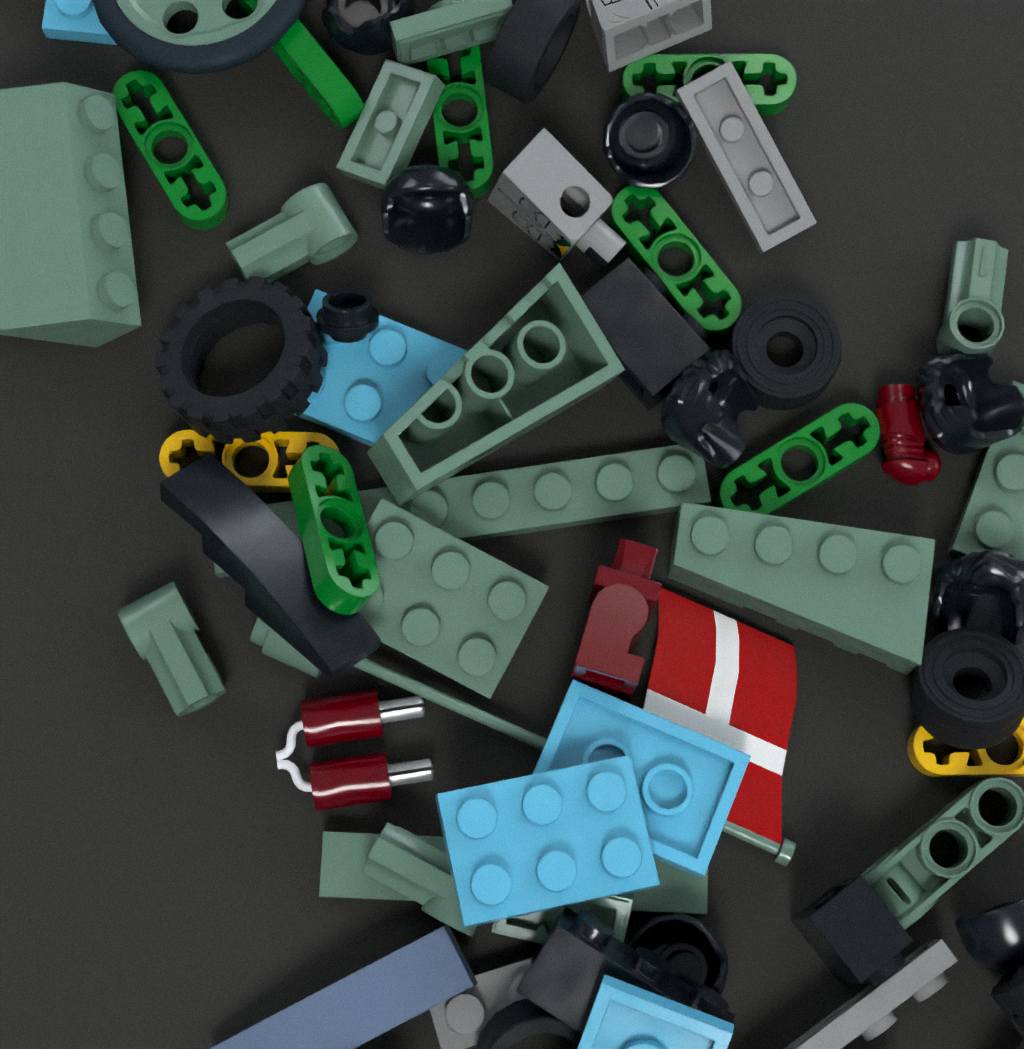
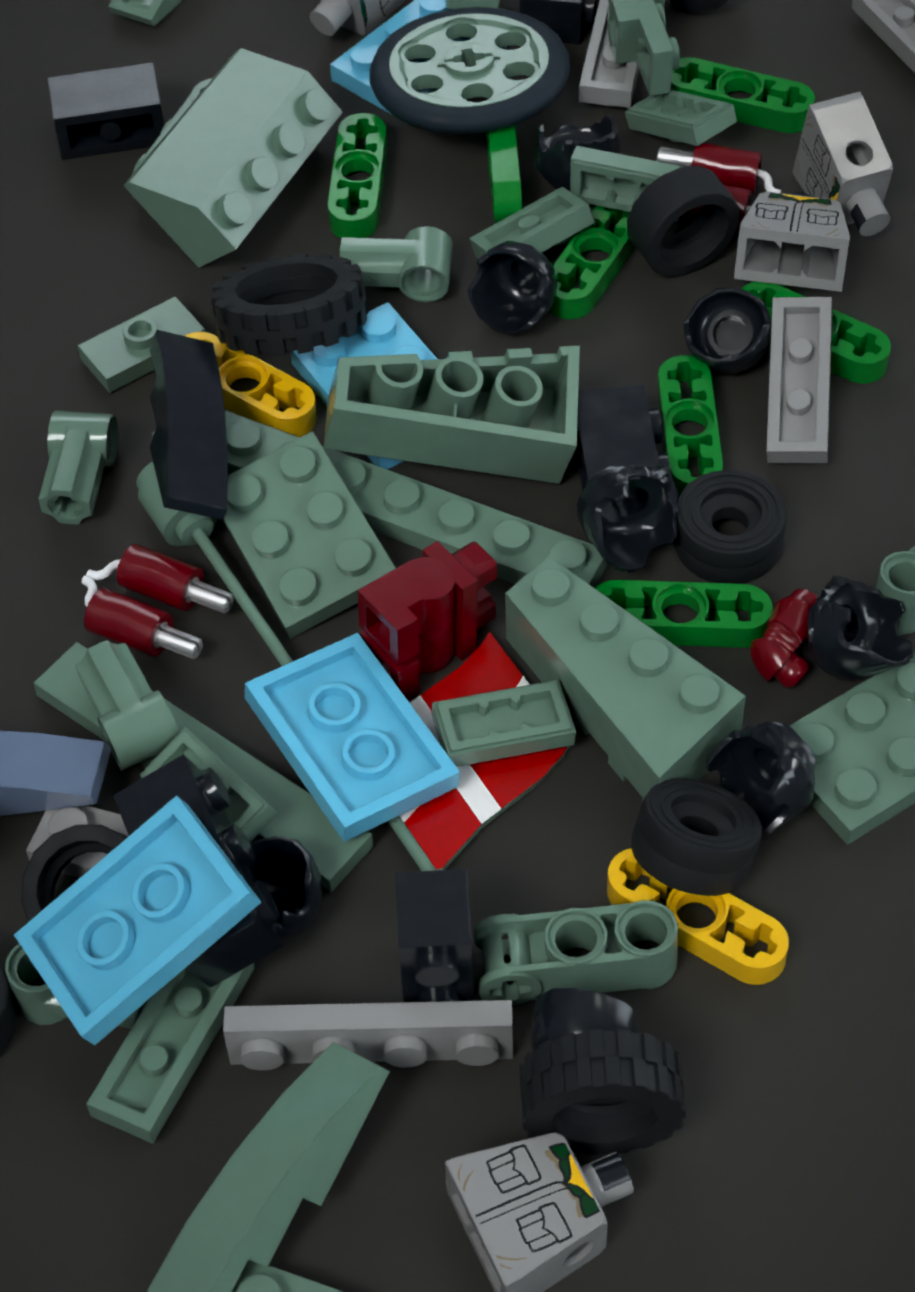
camera: 40 degrees right, 25 degrees down
green beam [288,445,380,615] -> none
black plate [316,289,379,343] -> none
medium azure plate [435,755,660,929] -> none
light grey torso [487,128,627,270] -> none
none -> sand green plate [77,296,205,393]
none -> sand green plate [432,679,576,767]

